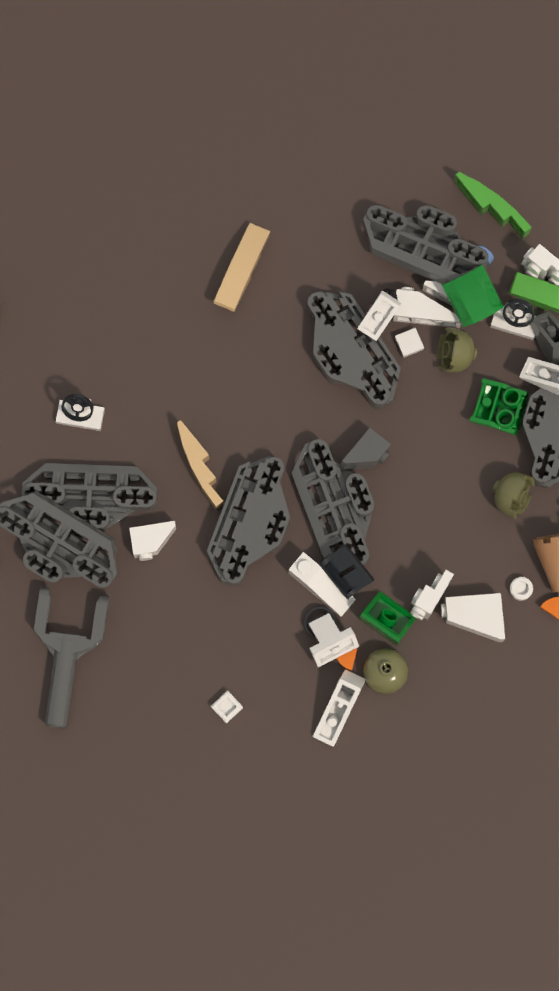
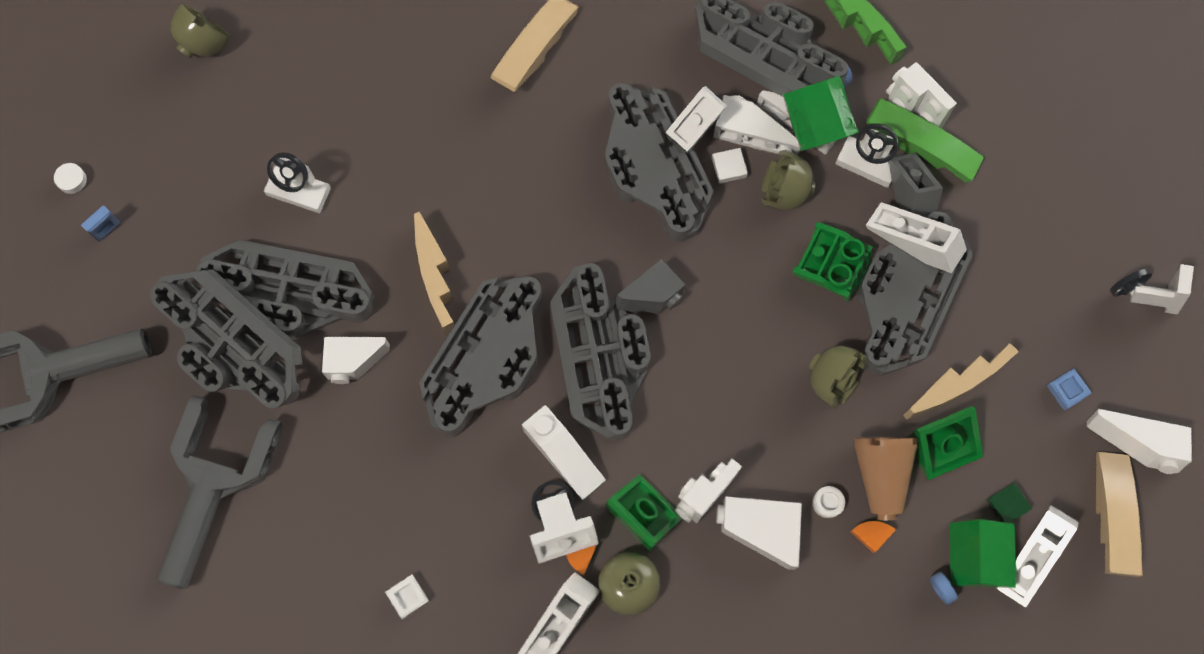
camera: 10 degrees right, 5 degrees down
black piece [319,544,375,600] -> none

